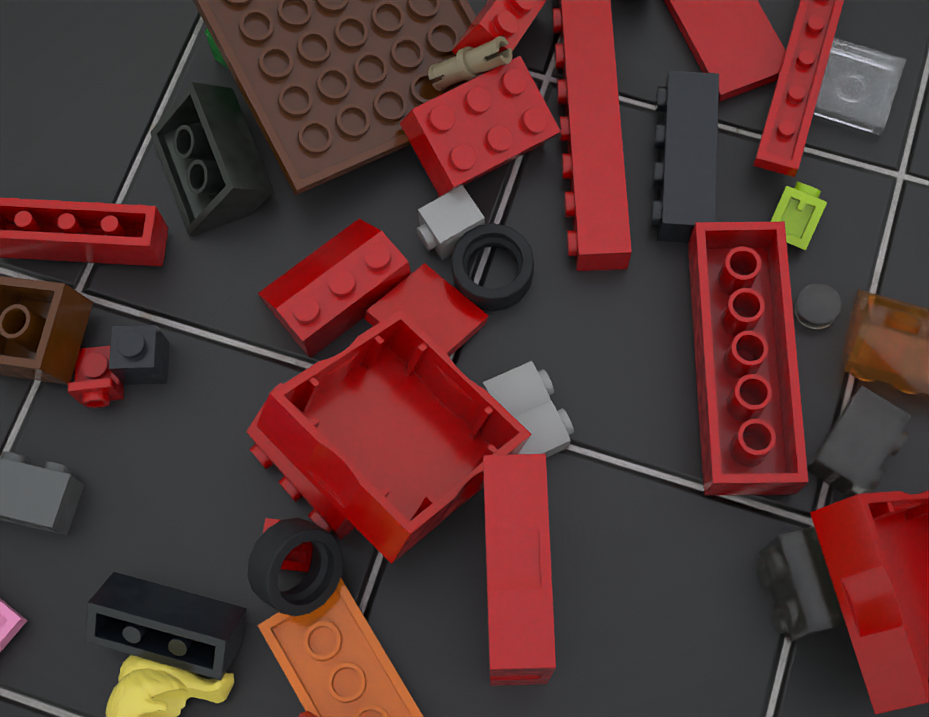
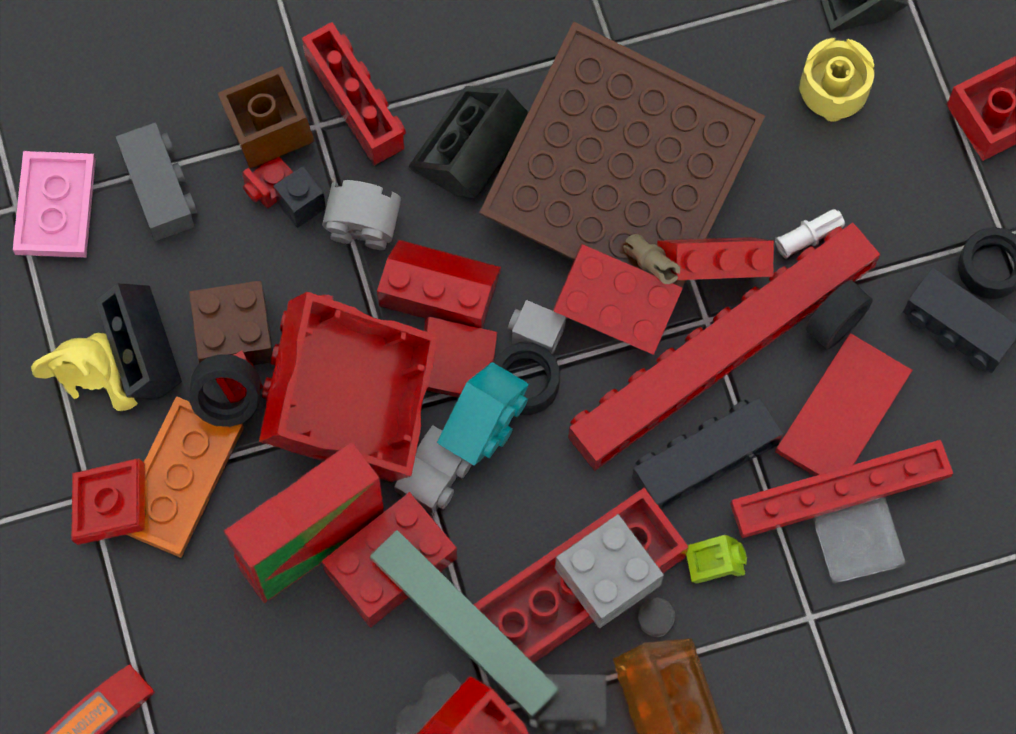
camera: 50 degrees right, 0 degrees up
none -> reddish brown brick [189,280,273,365]
none -> light grey brick [322,180,401,250]
none -> red brick [322,492,457,628]
none -> sand green tile [370,530,559,718]
none -> teal brick [437,362,529,466]
none -> light grey brick [555,514,664,629]

